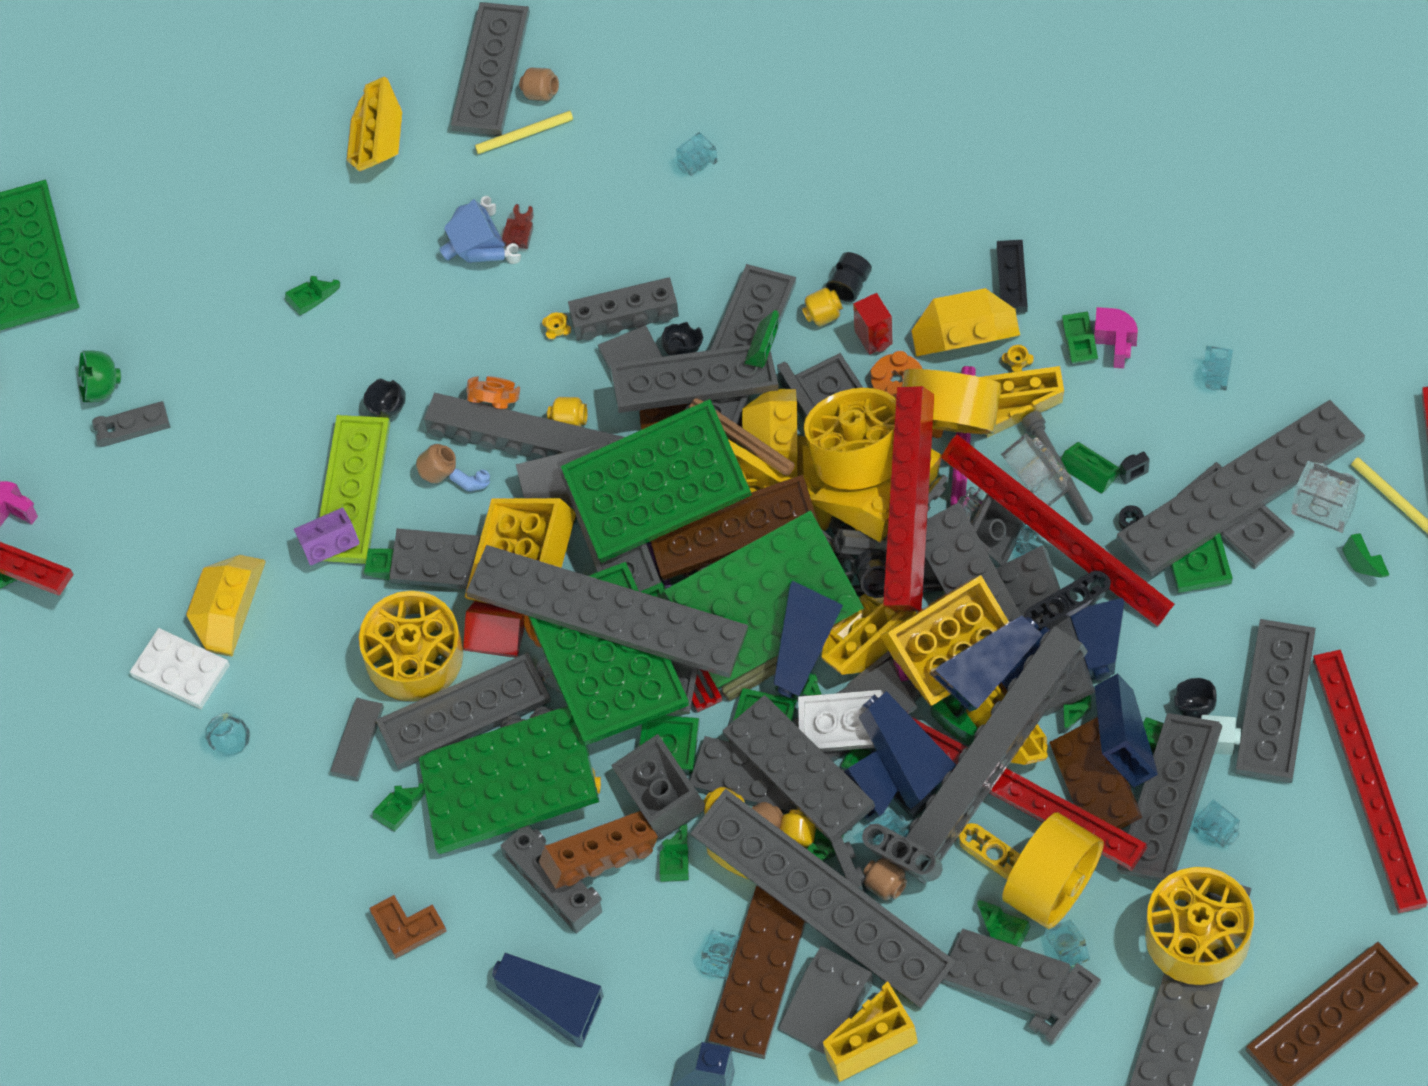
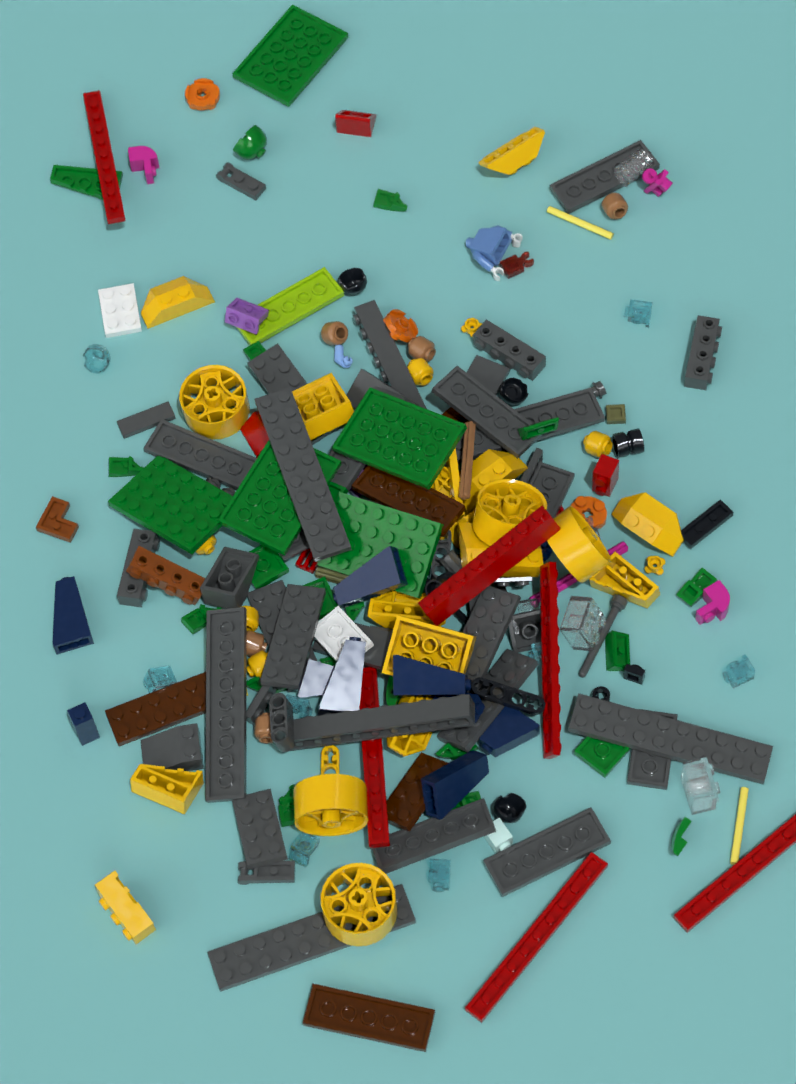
camera: 50 degrees right, 0 degrees up
none -> red slope [335,110,377,137]
none -> medium nougat head [408,336,436,362]
none -> dark grey plate [591,381,607,399]
none -> olive tile [606,404,626,424]
none -> clear piece [614,149,653,187]
none -> dark pink hips [642,168,673,197]
none -> dark grey brick [684,315,722,390]

